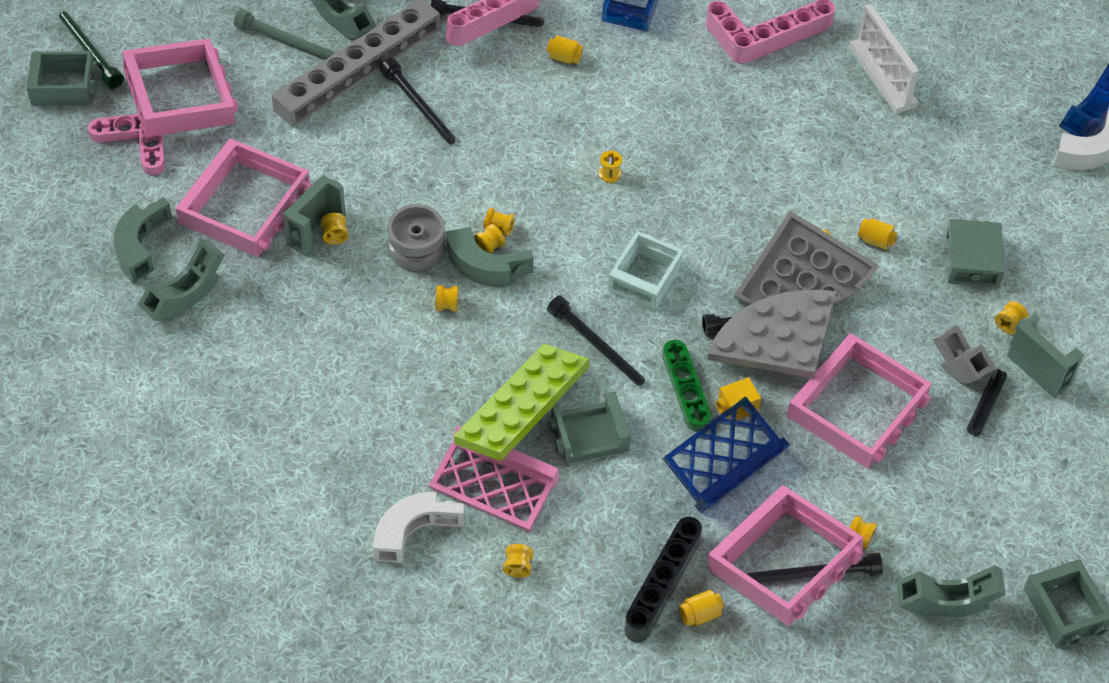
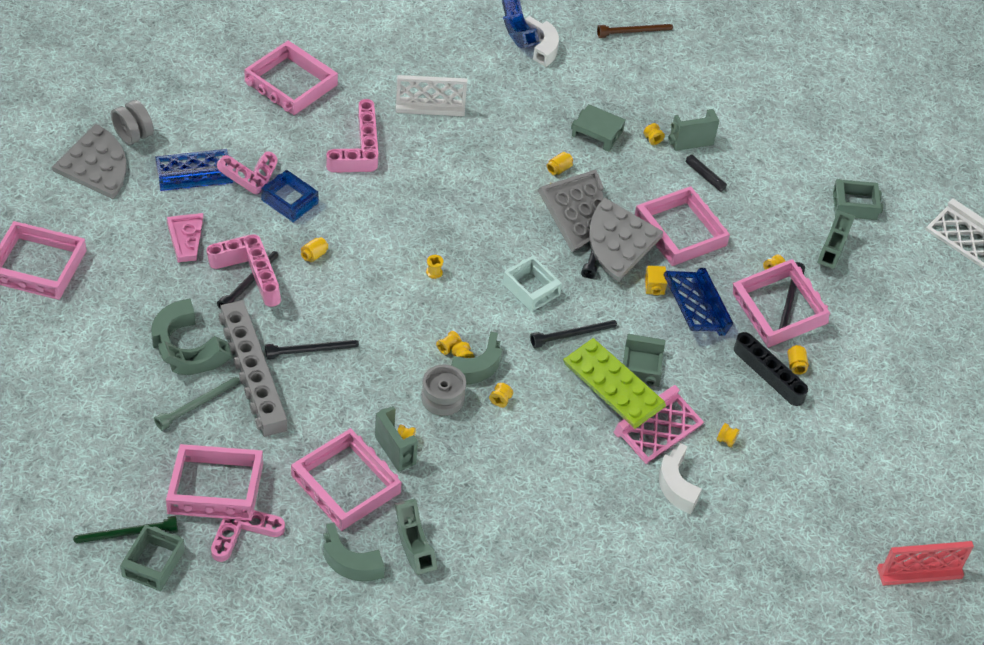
camera: 70 degrees left, 5 degrees down
green beam [662,340,711,432] -> none
light grey brick [933,325,996,383] -> none

